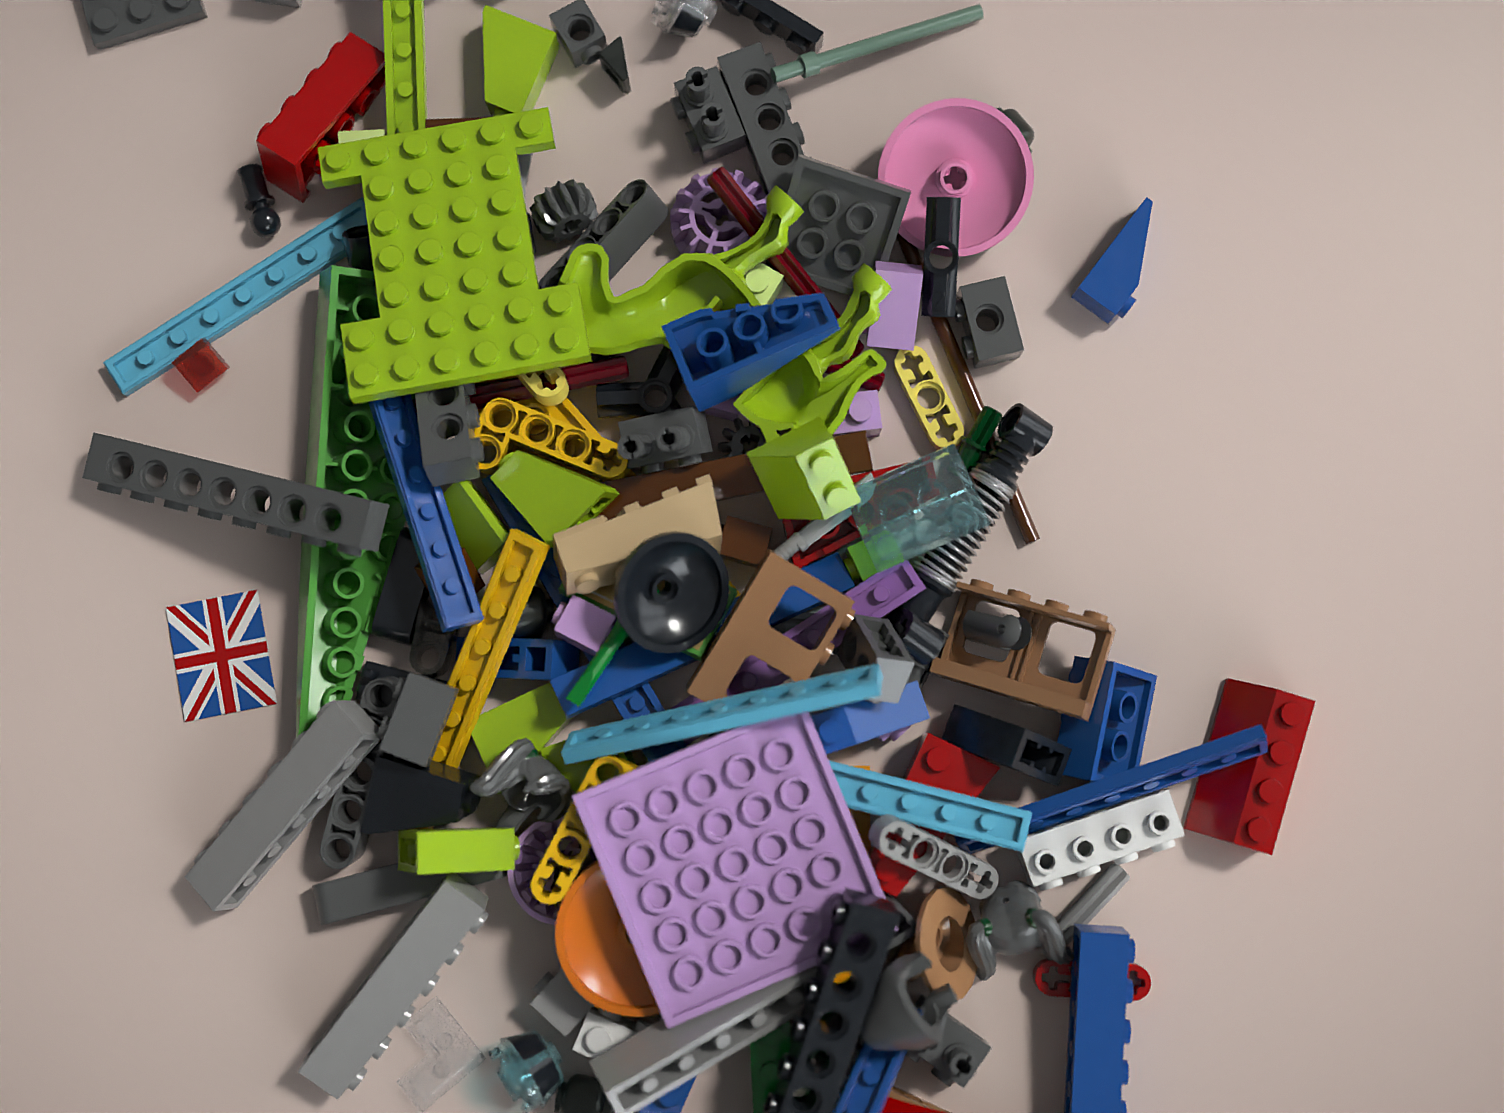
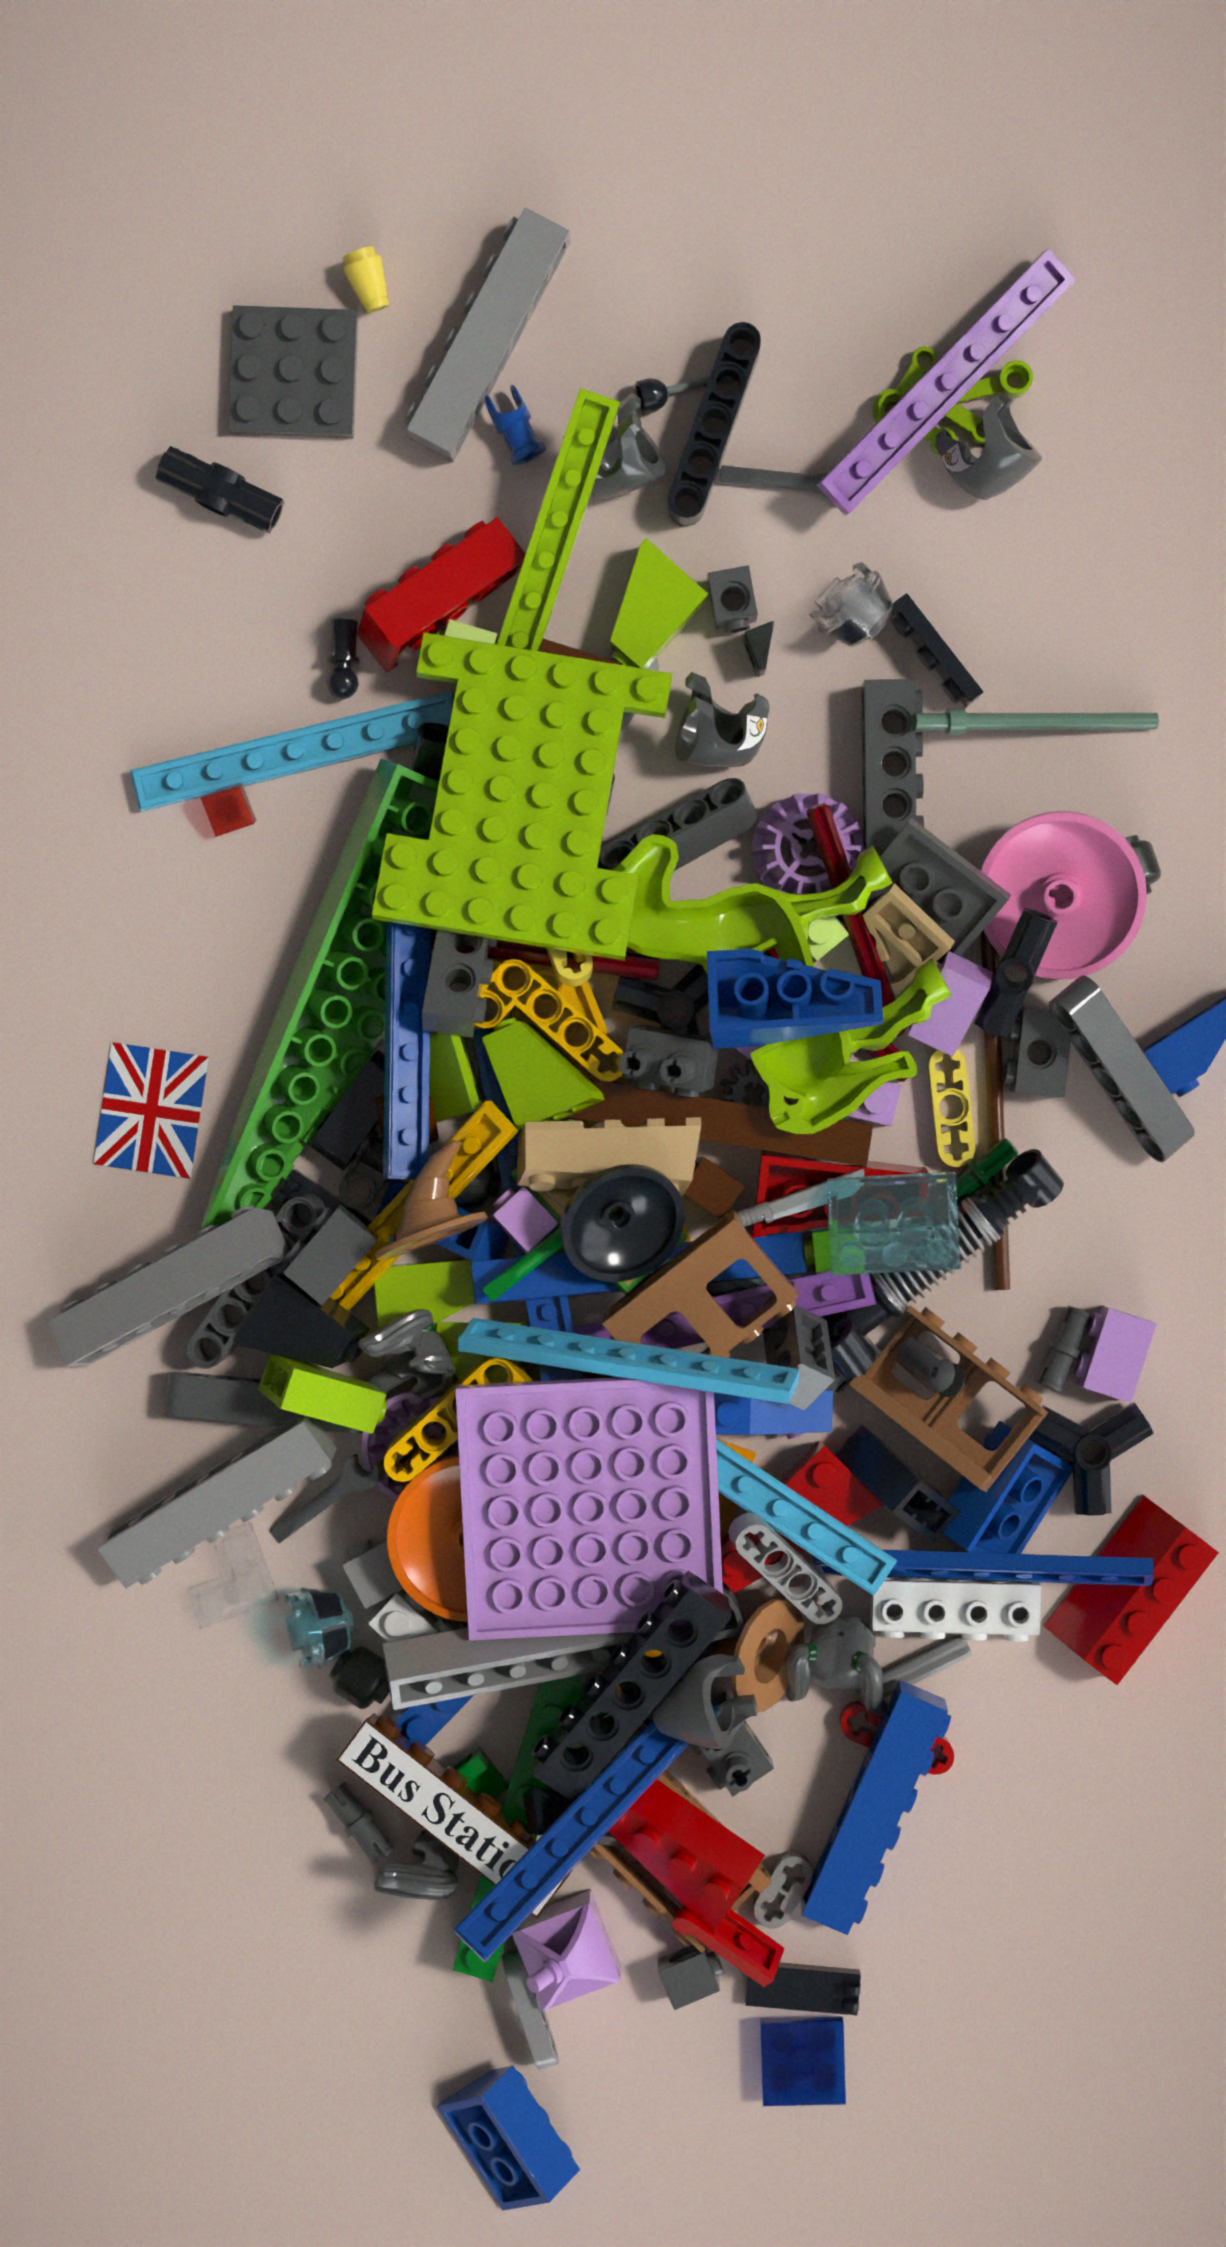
camera: 20 degrees right, 5 degrees up
dark grey brick [82,433,389,556] -> none
dark grey gear [530,179,599,243] -> none
dark grey brick [670,66,746,164] -> none
lime slope [747,417,862,520] -> none
none -> black piece [155,446,284,534]
none -> dark grey piece [270,1454,385,1544]
none -> medium nougat piece [374,1140,488,1260]
none -> dark grey piece [675,672,770,767]
none -> tan wing [863,883,955,995]
none -> black piece [1029,1402,1154,1516]
none -> dark grey pin [1037,1306,1093,1392]
none -> dark grey beam [1049,975,1195,1163]
none -> lavender brick [1074,1305,1157,1403]

